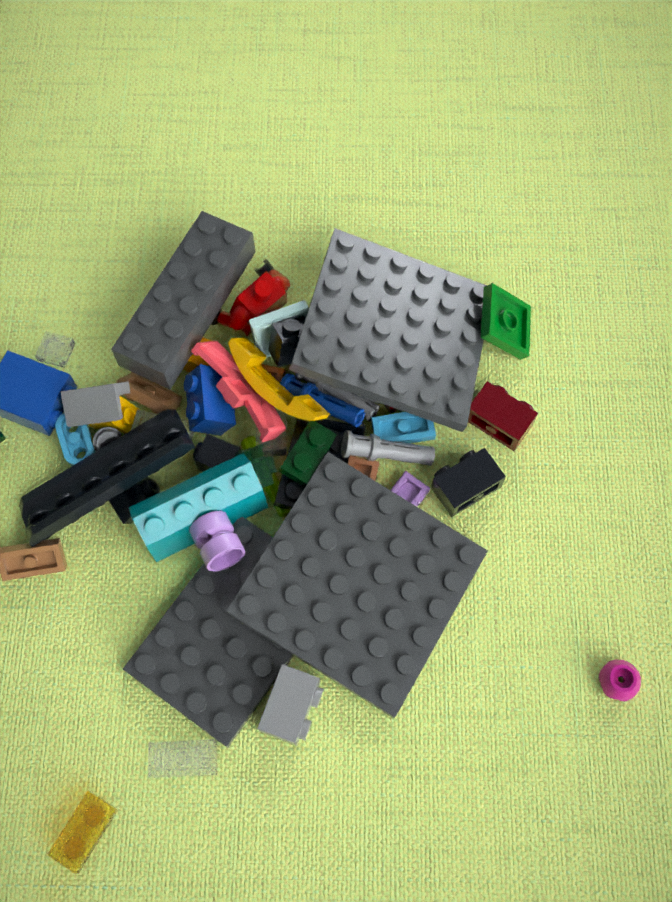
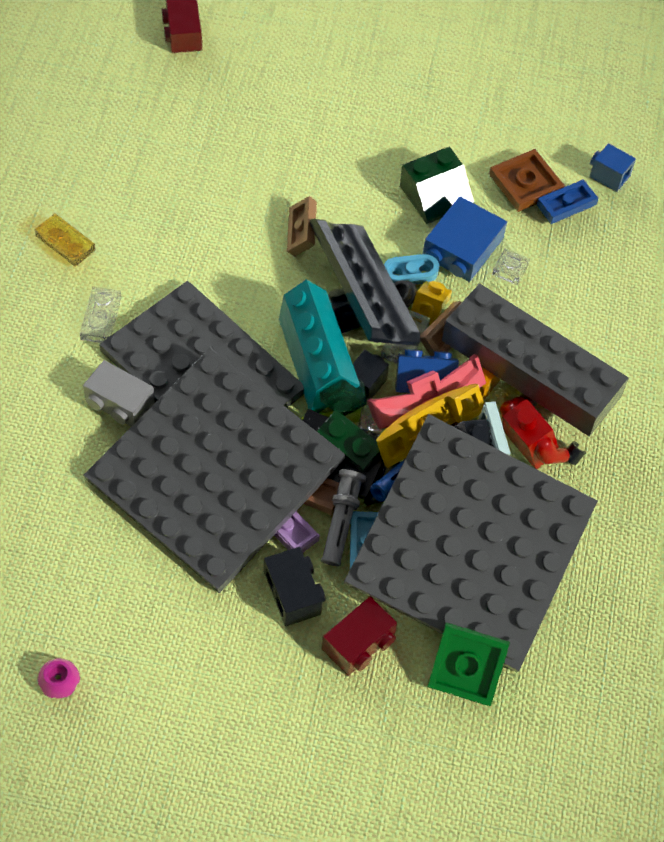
camera: 95 degrees right, 10 degrees down
light grey panel [61,381,131,427] -> none
lavender wheel [189,511,246,572] -> none

